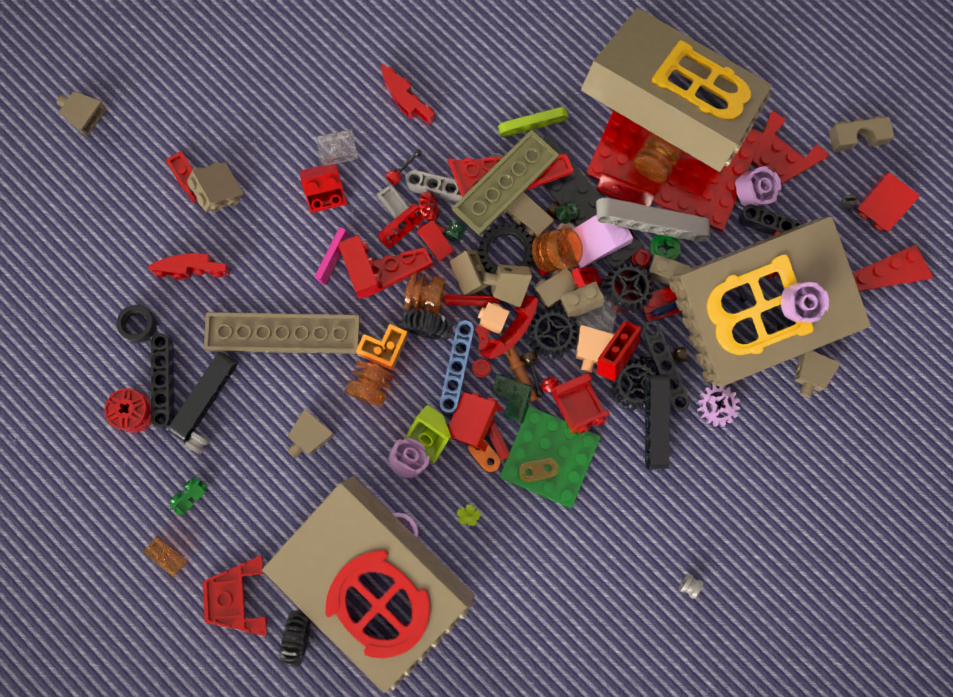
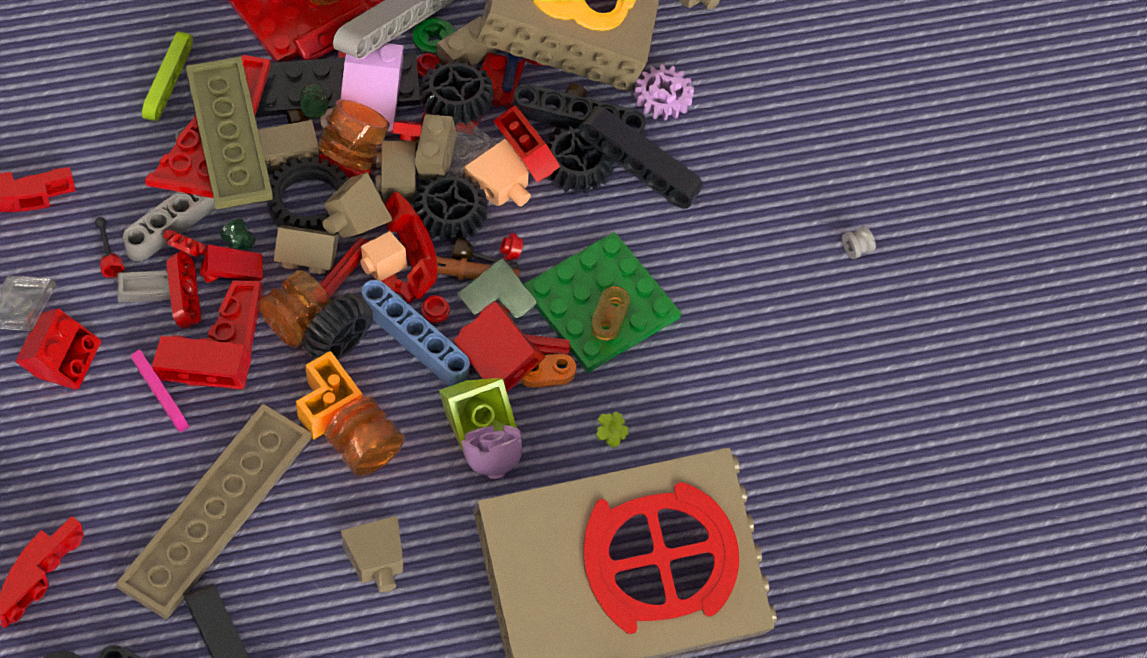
camera: 60 degrees left, 20 degrees down
red panel [551,373,610,434] -> none

